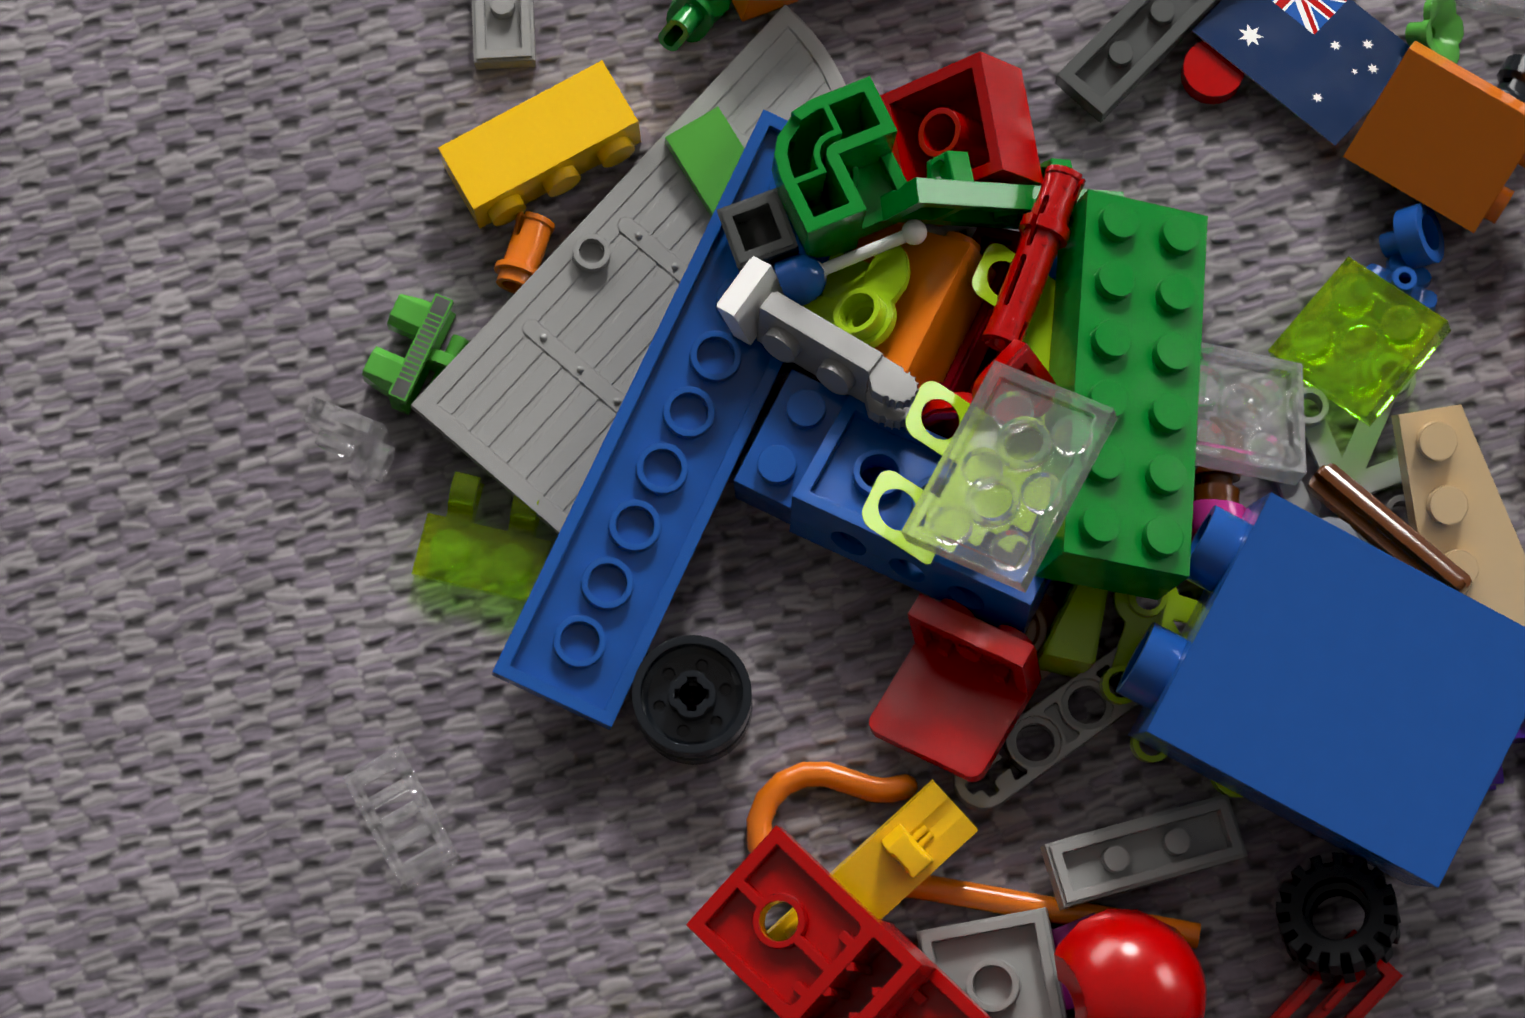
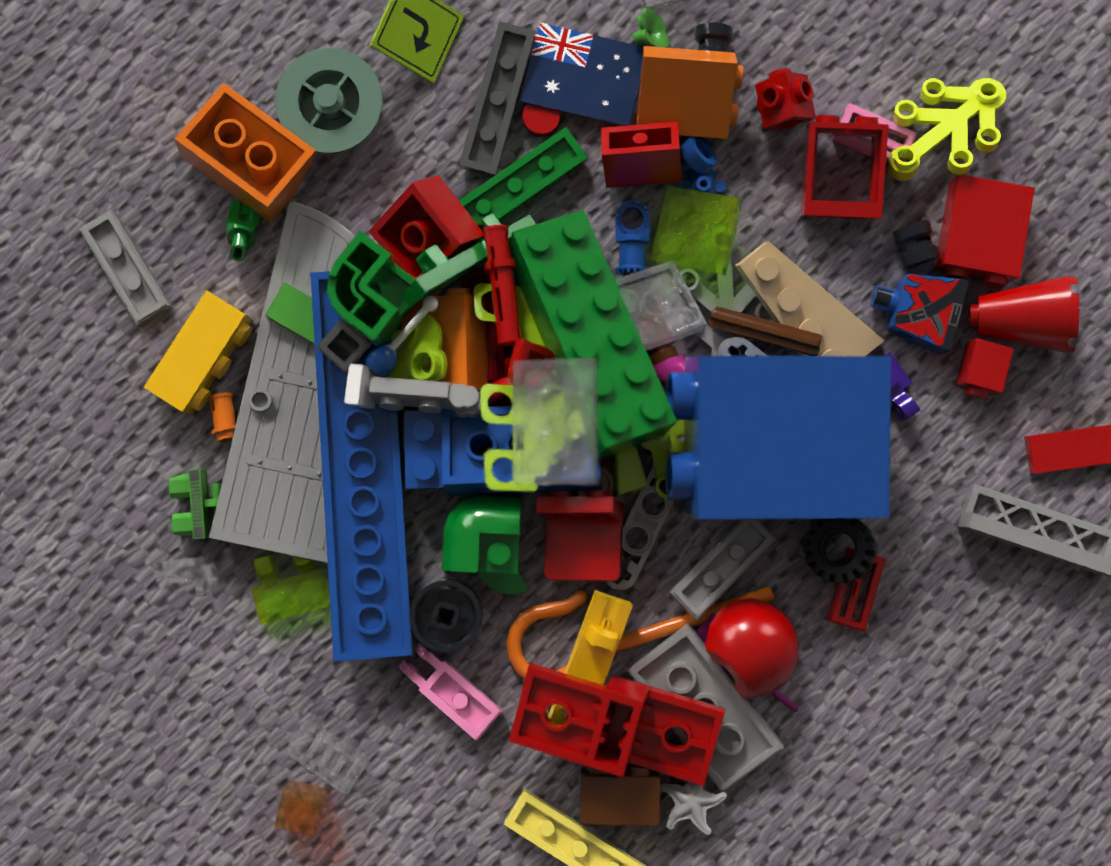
camera: 35 degrees left, 10 degrees up
none -> clear orange brick [274,780,329,836]
none -> bright pink hinge [398,642,503,741]
none -> green brick [441,495,522,574]
none -> green plate [459,127,588,224]
none -> green tile [478,569,529,595]
none -> red brick [601,121,682,188]
none -> blue connector [615,200,650,276]

